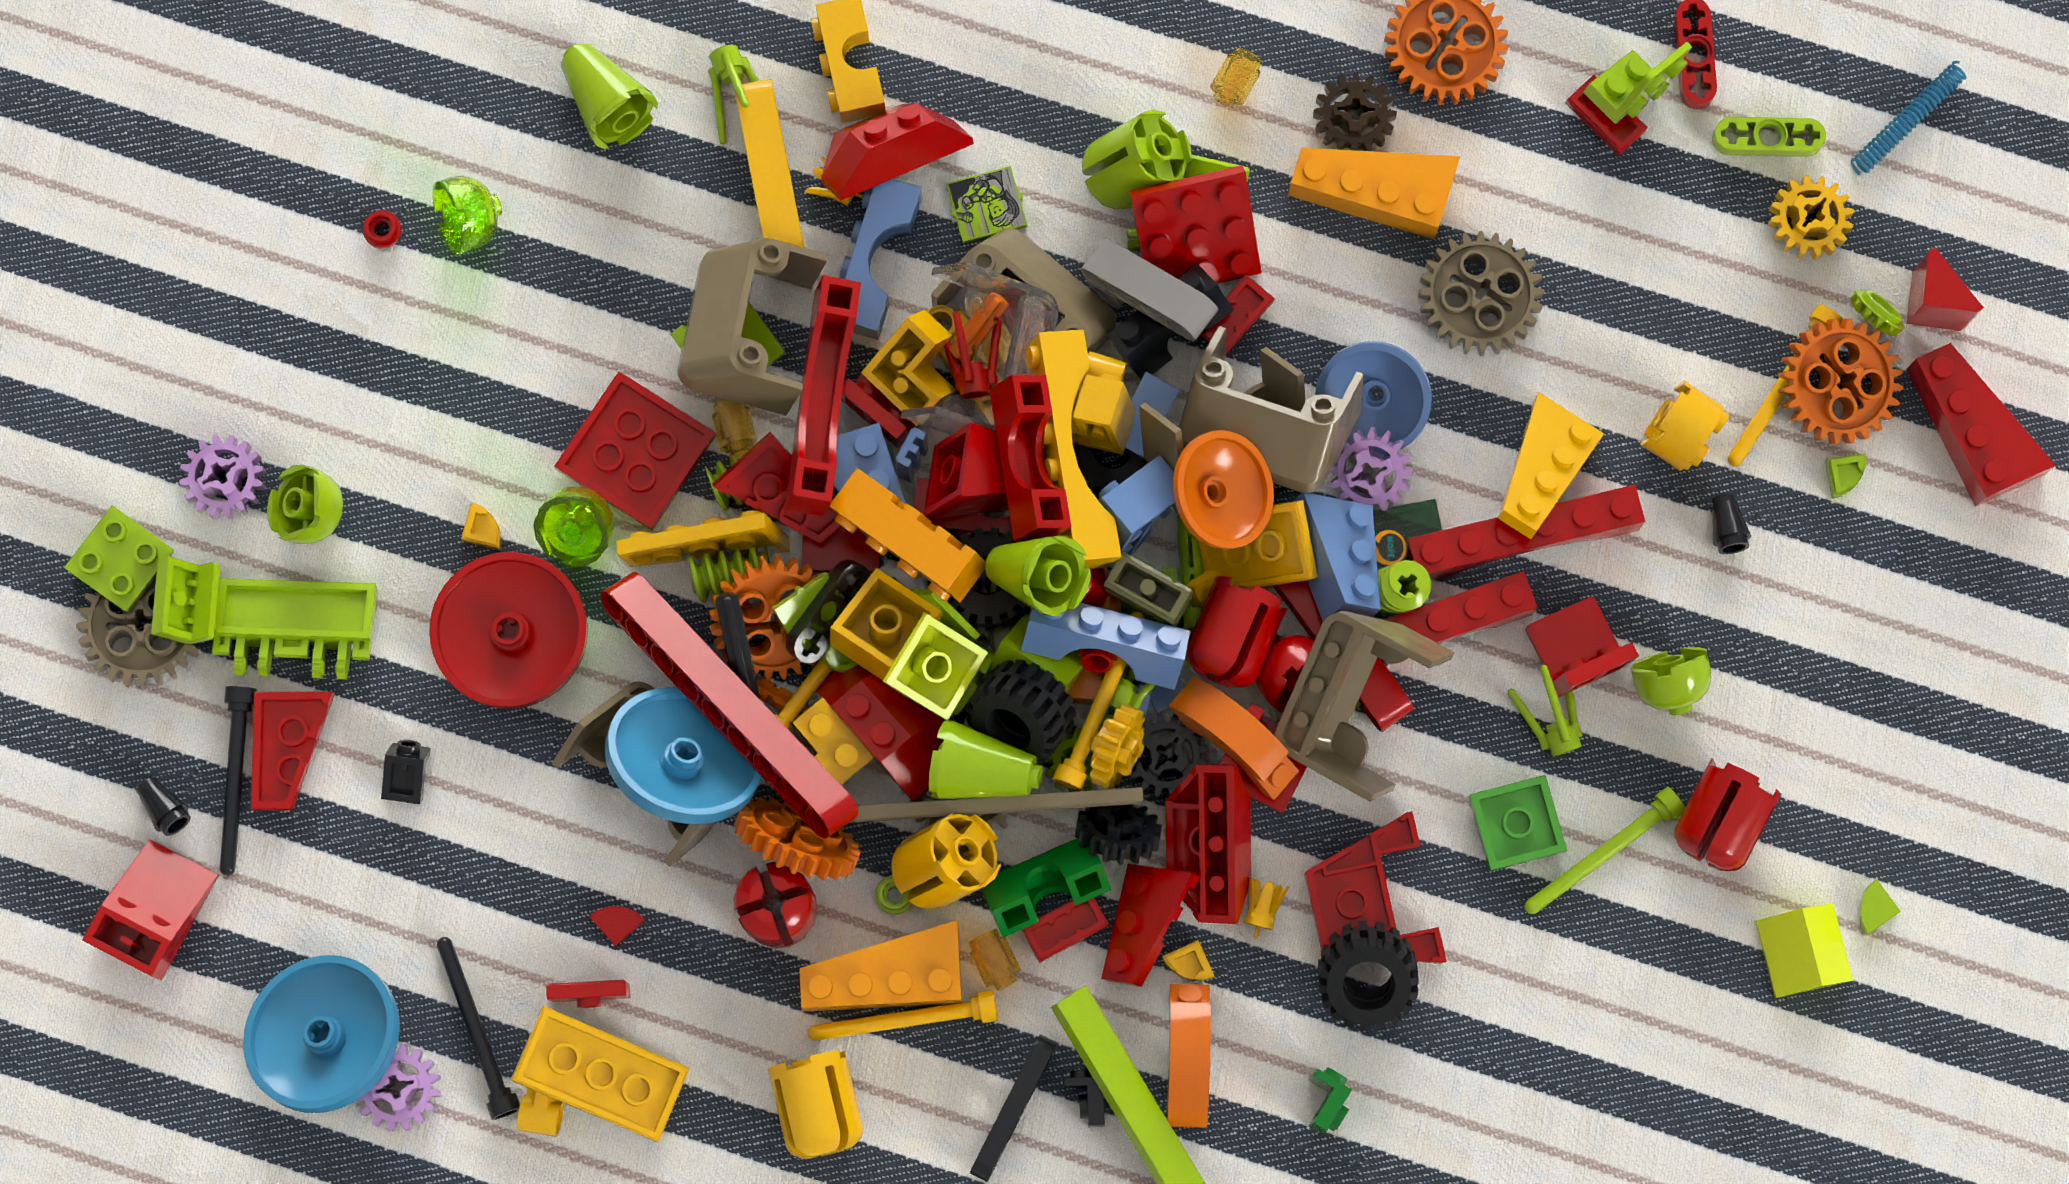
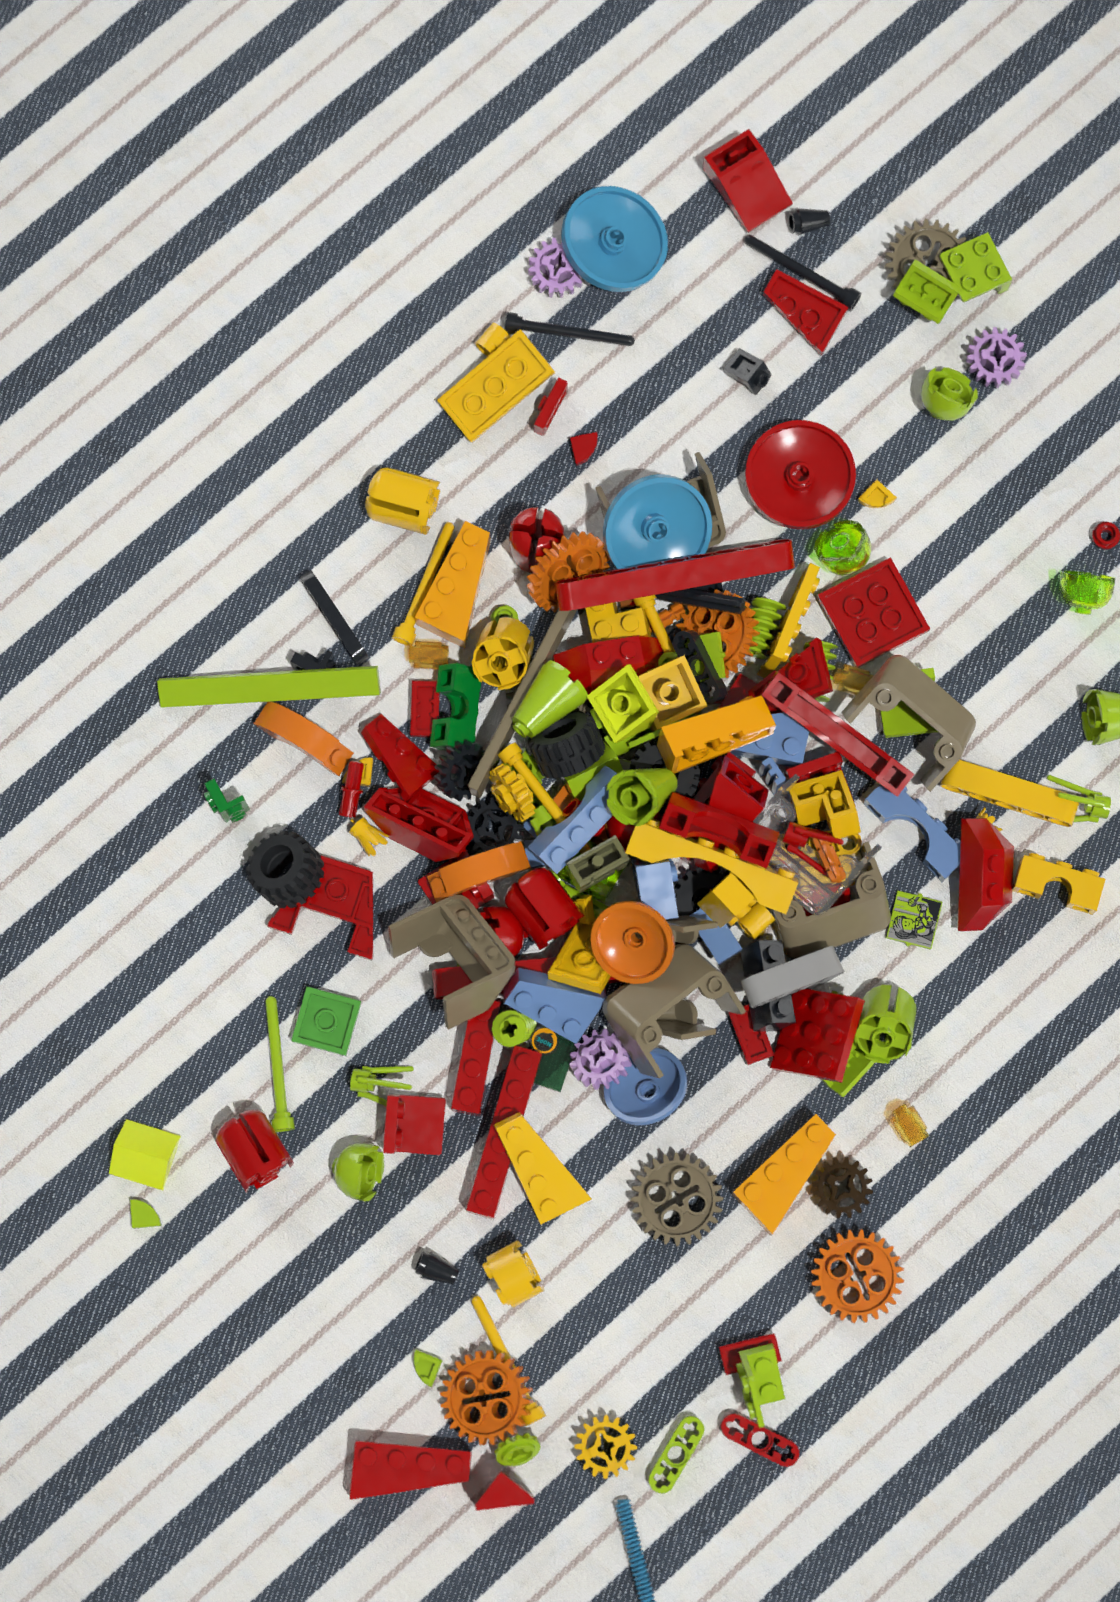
camera: 120 degrees right, 0 degrees up
lime hinge [212,578,378,680] -> none
none -> red axle [338,761,364,818]

